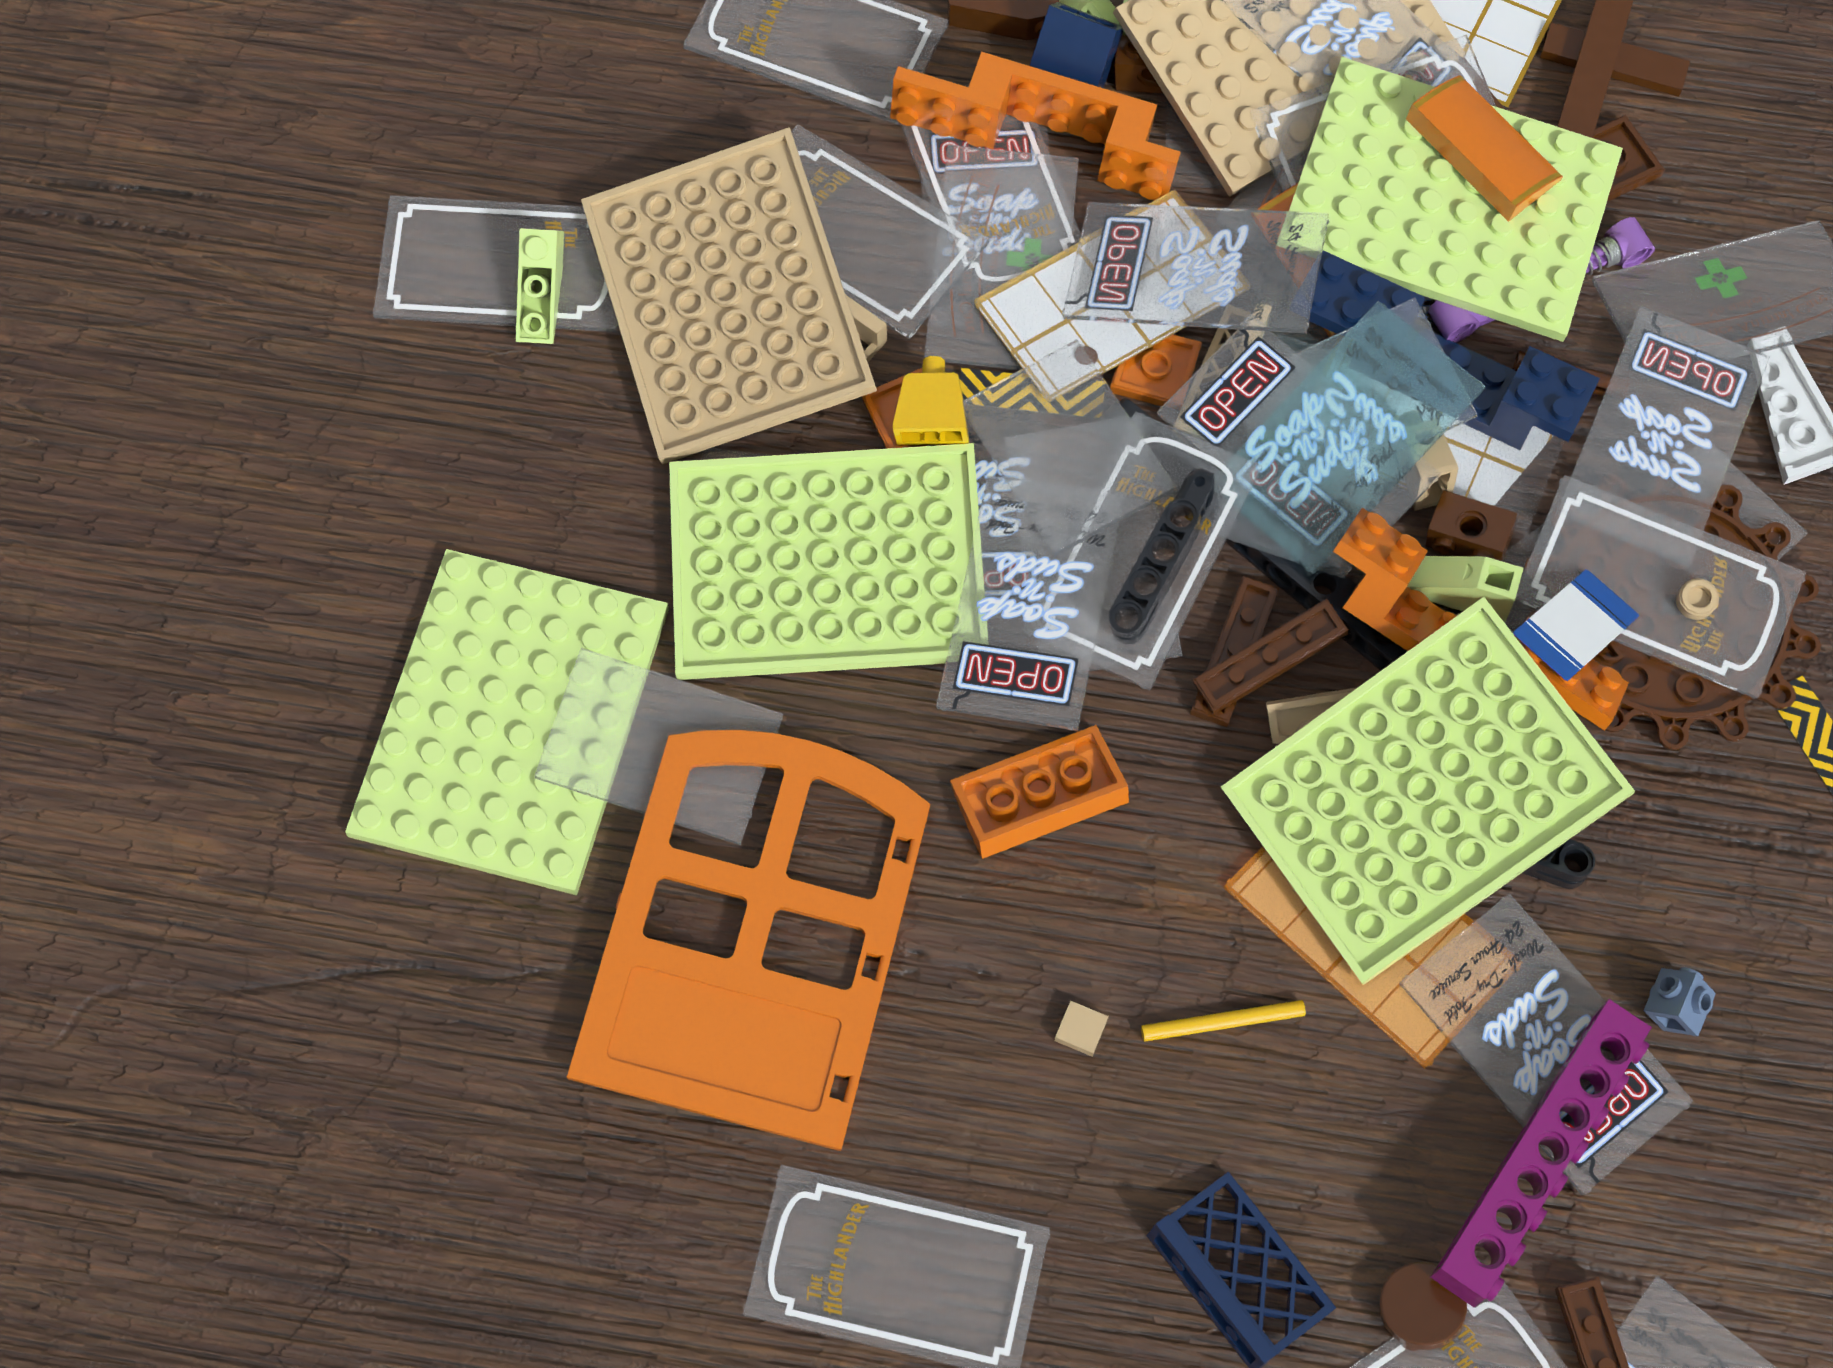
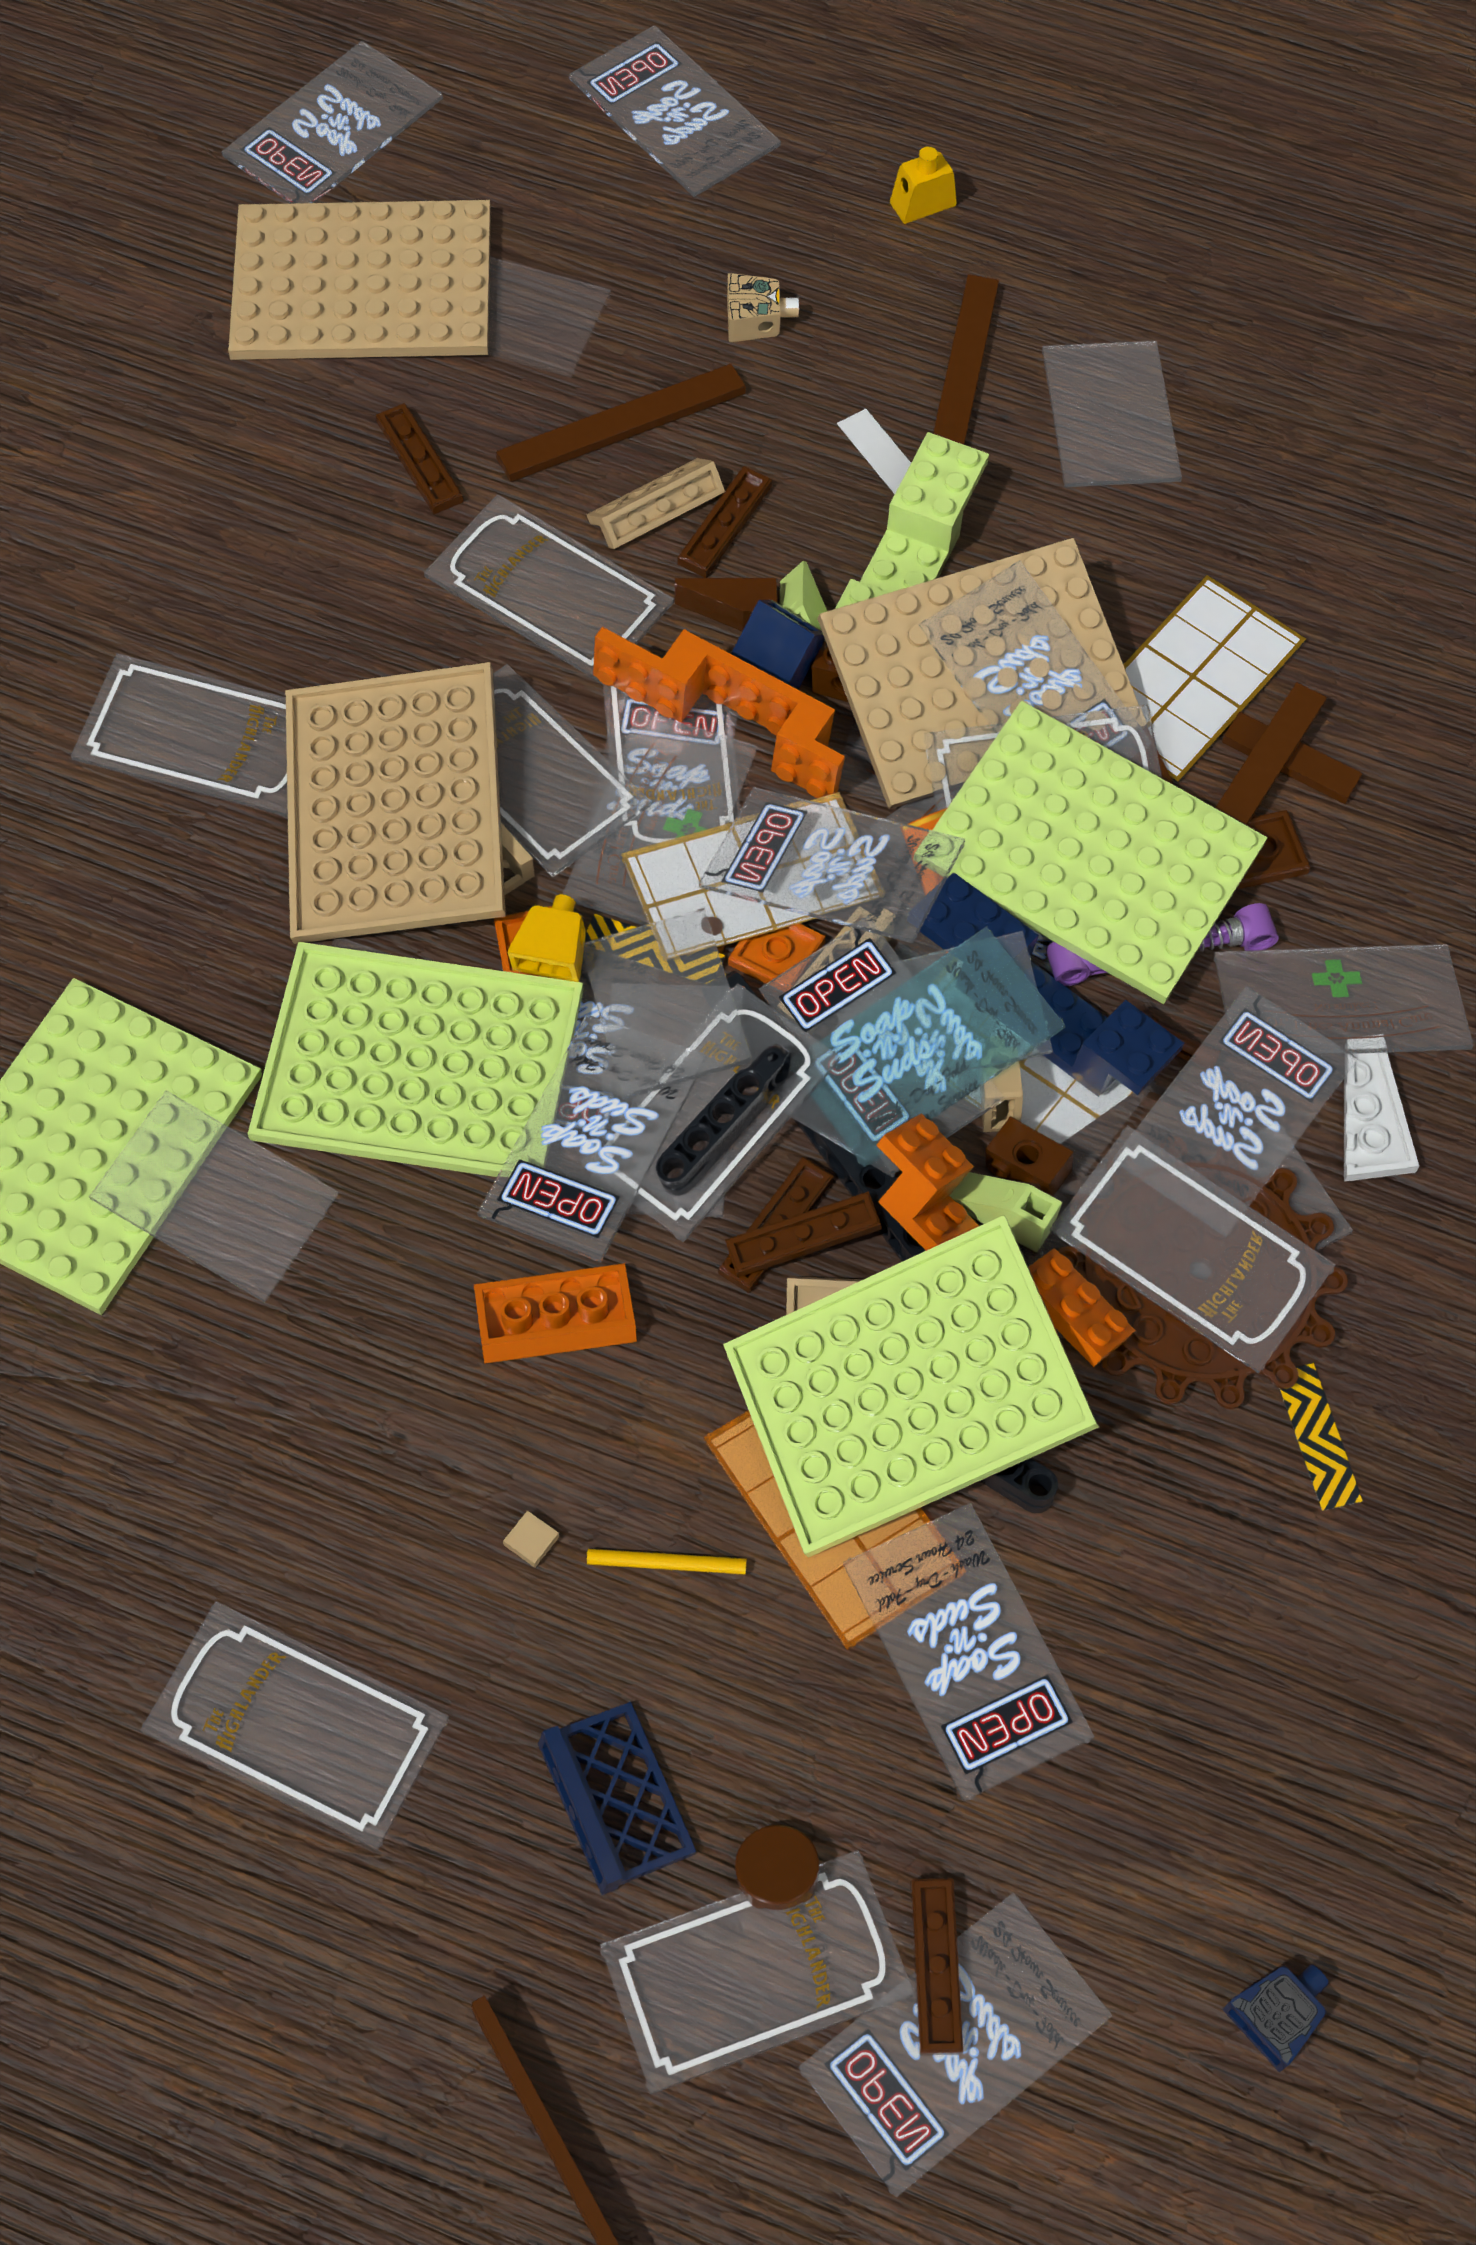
camera: 10 degrees right, 5 degrees down
yellowish green slope [516,228,564,344] -> none
orange door [567,730,931,1151] -> none
orange slope [1406,75,1563,222] -> none
magenta brick [1430,999,1652,1308] -> none
sticker [1513,569,1639,681] -> none
sand blue brick [1643,967,1716,1036] -> none
tan tile [1676,578,1719,620] -> none

